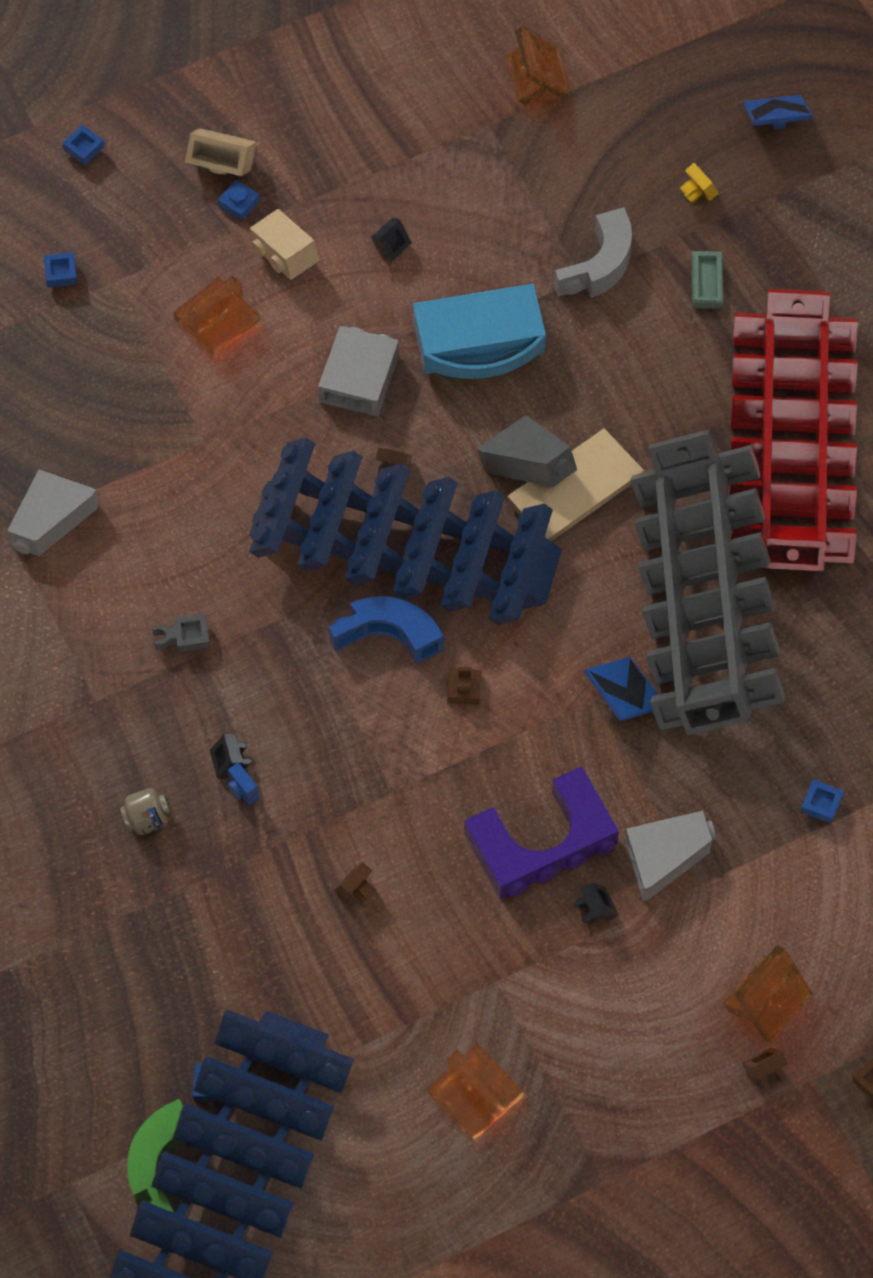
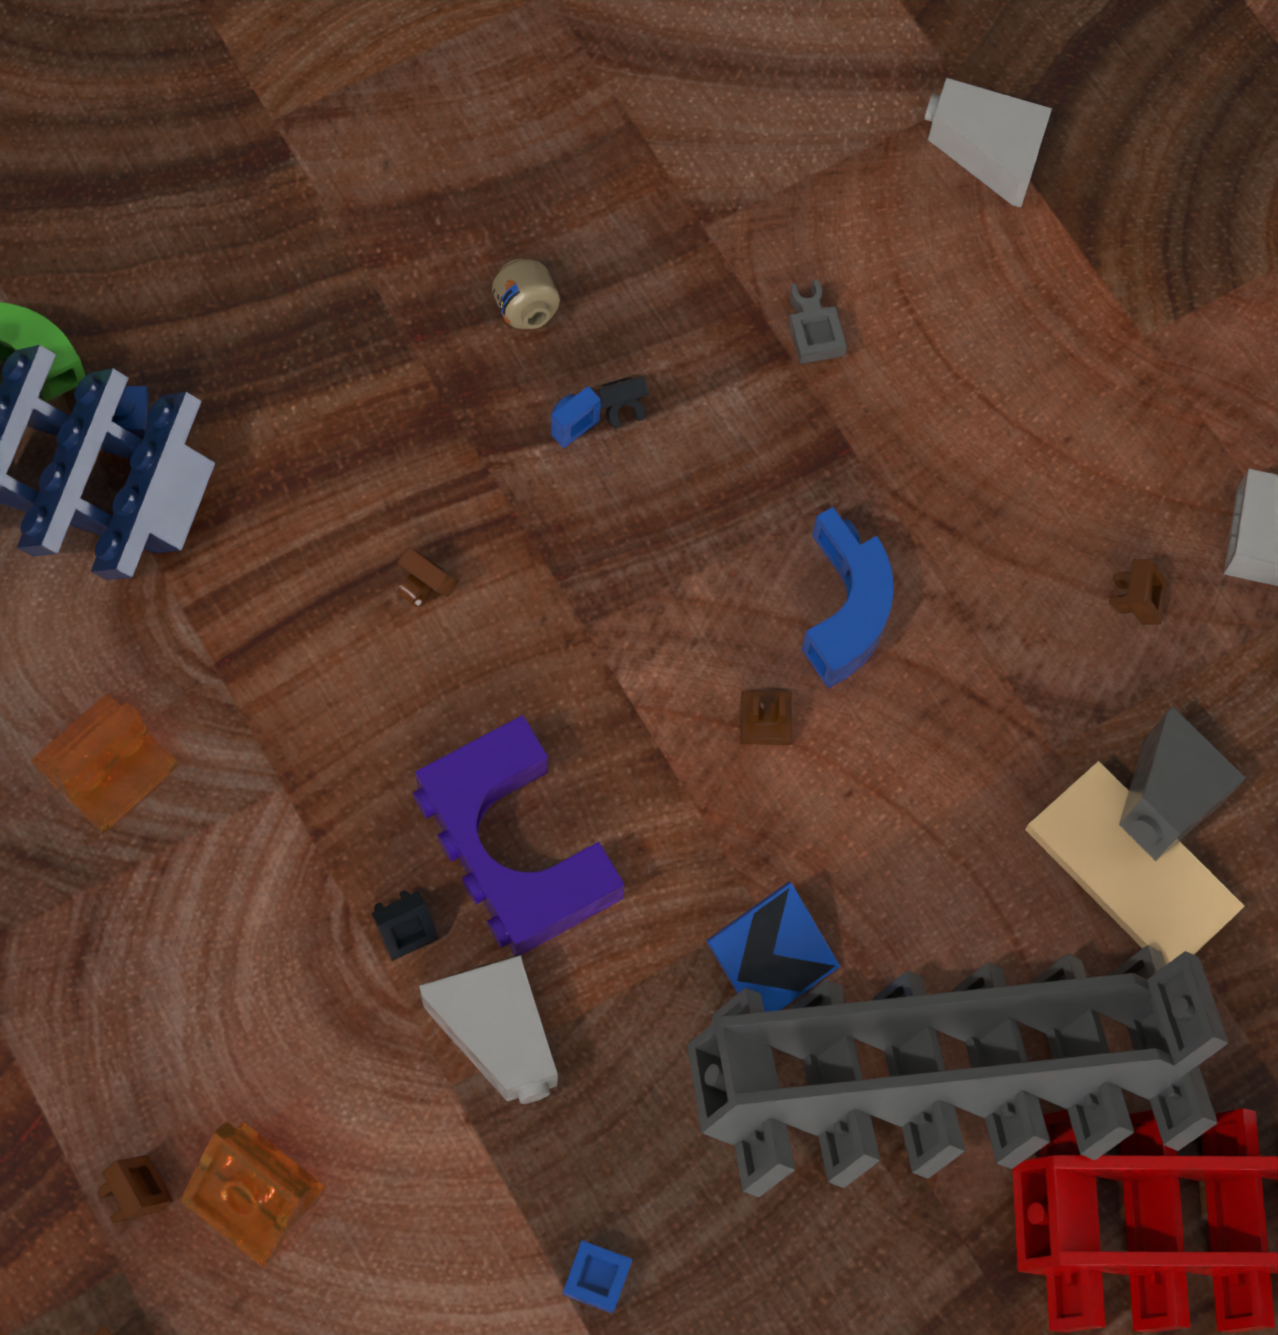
camera: 80 degrees right, 5 degrees up
dark blue piece [249,437,562,625] -> none

